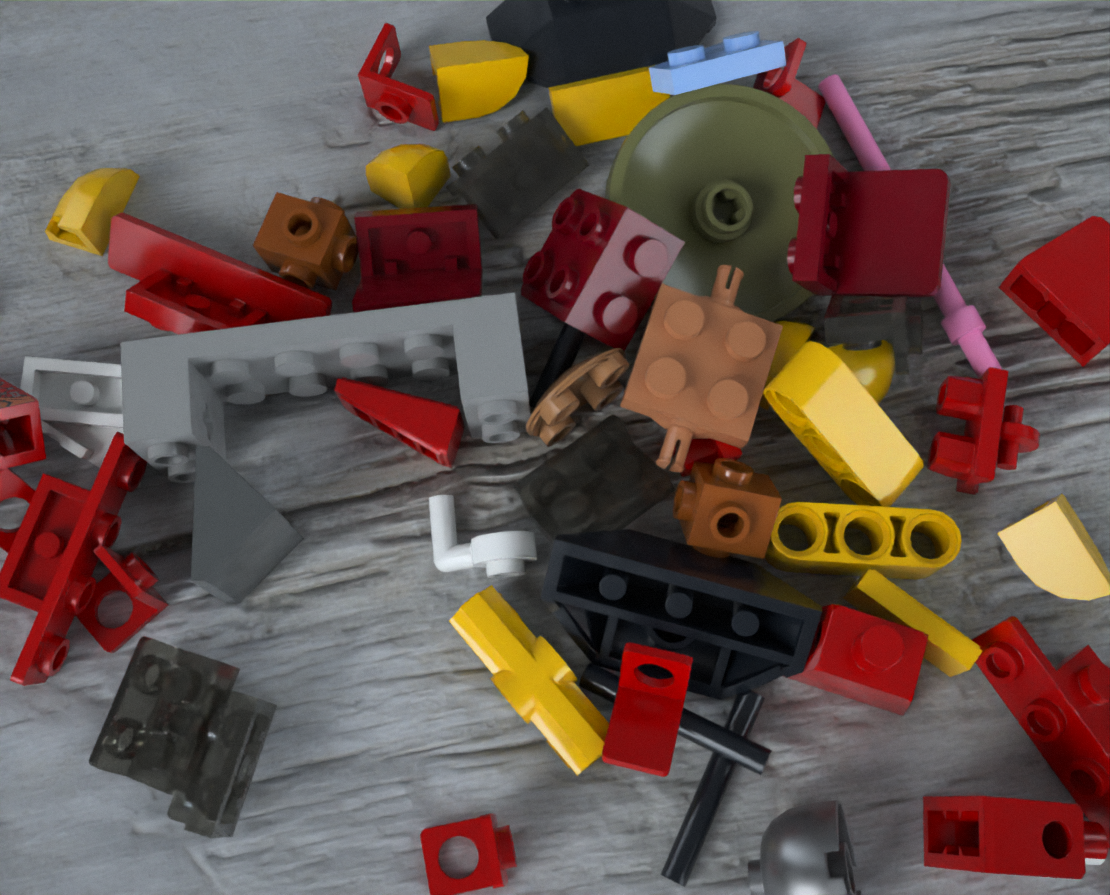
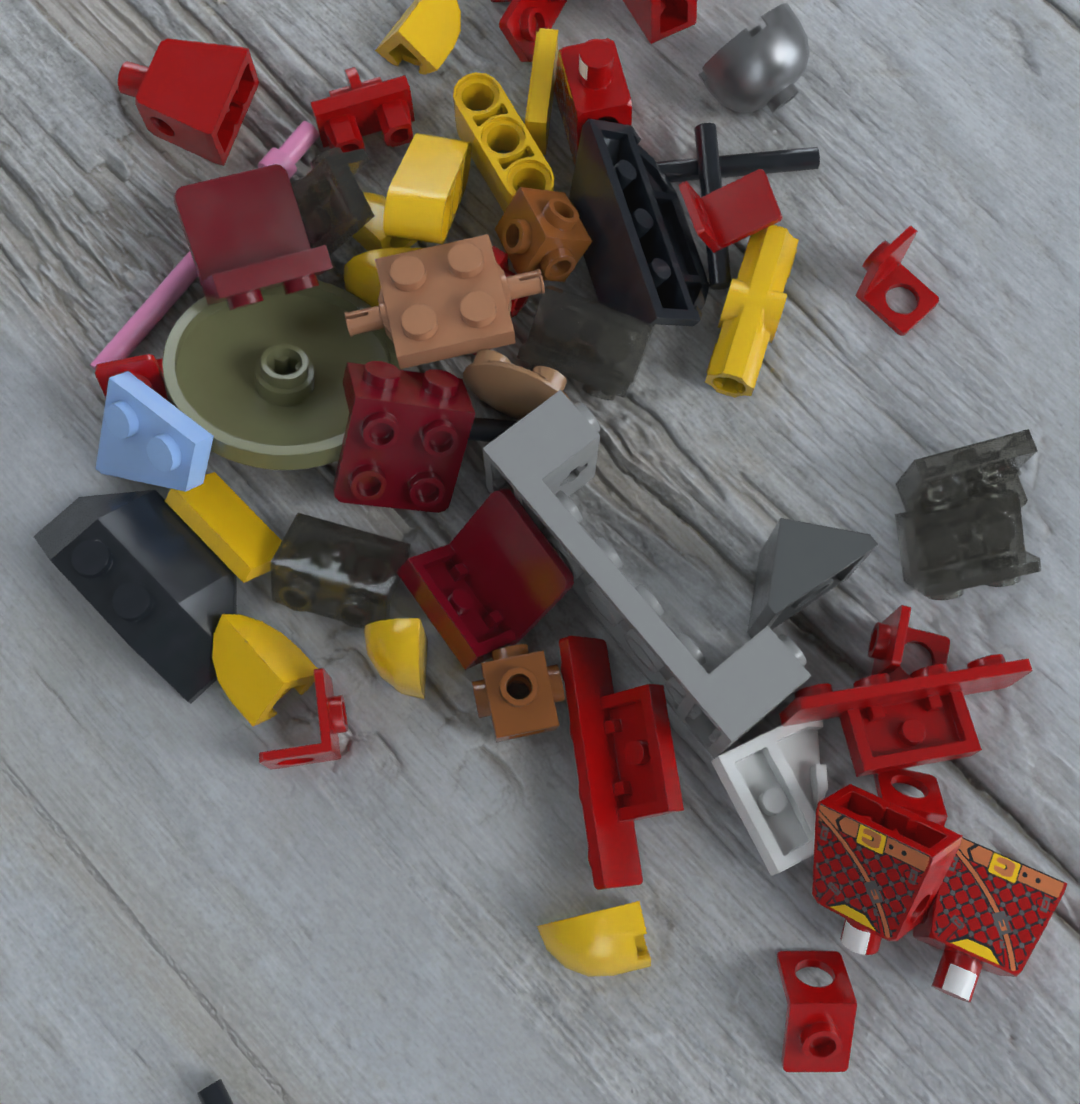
camera: 125 degrees left, 0 degrees up
red slope [334,377,465,469] -> none
white plate [429,495,537,579] -> none

